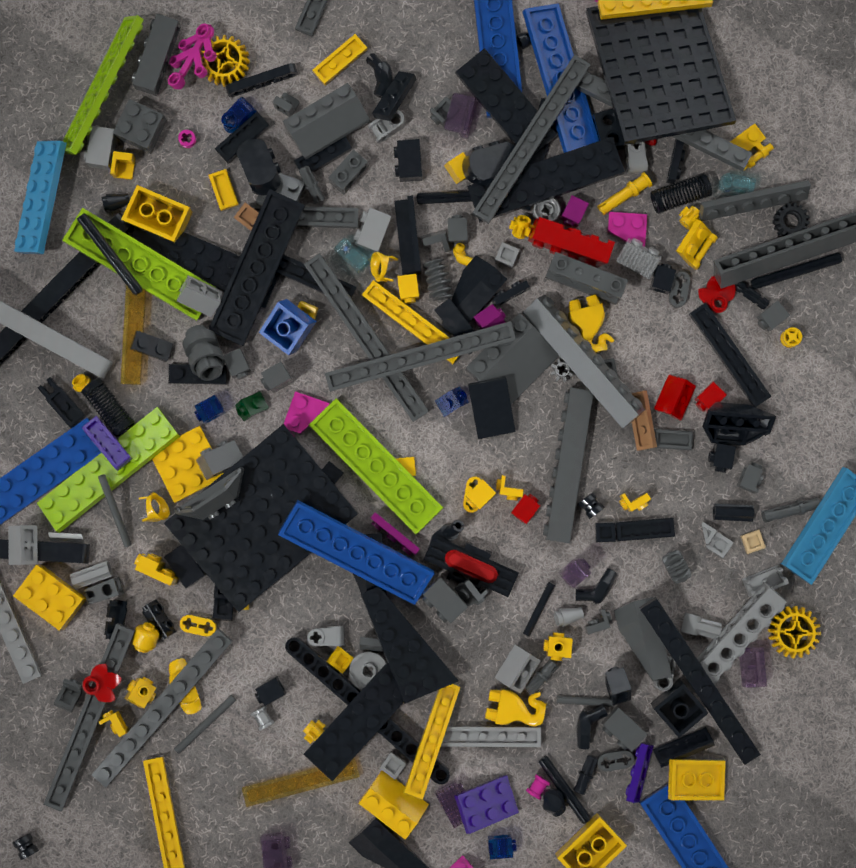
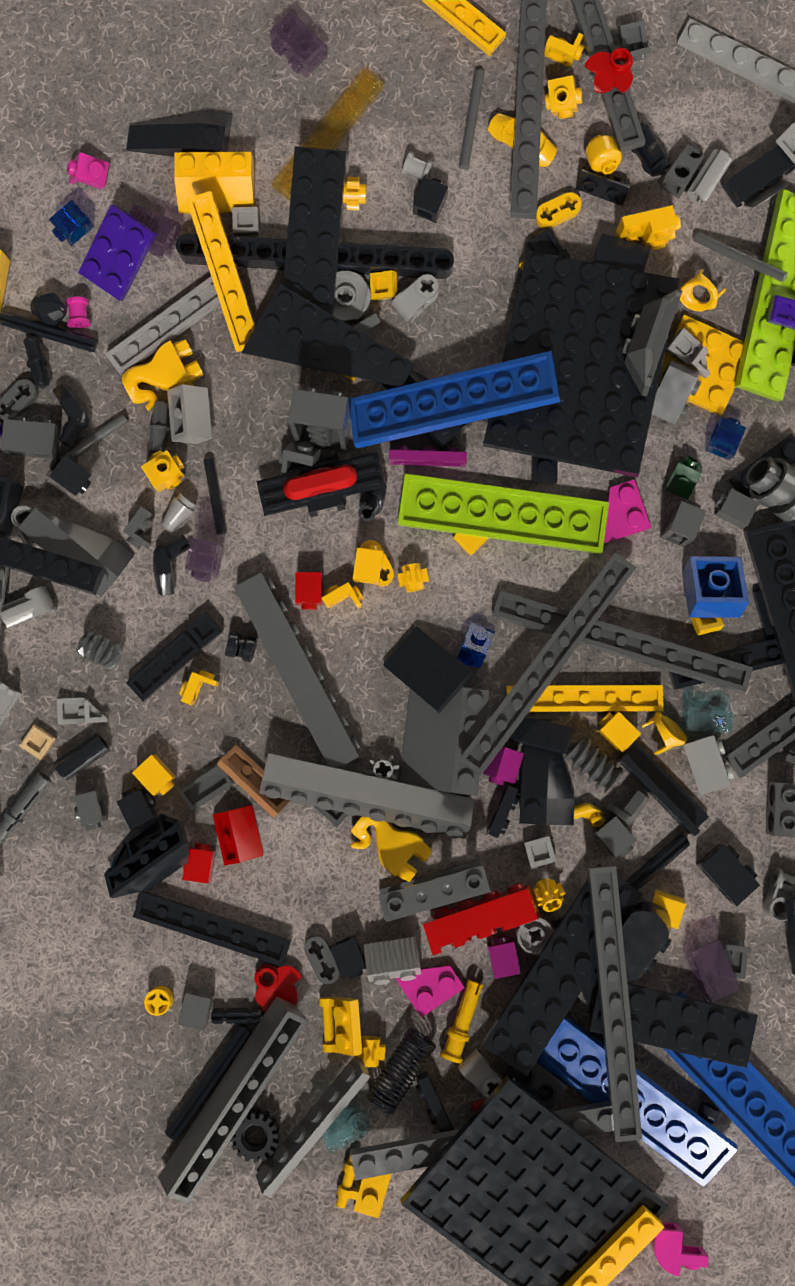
camera: 145 degrees right, 0 degrees up
yellow brick [13,564,86,631] -> none
none -> yellow brick [132,754,176,796]
none -> yellow gear [397,563,429,593]
none -> light grey slope [665,328,710,378]

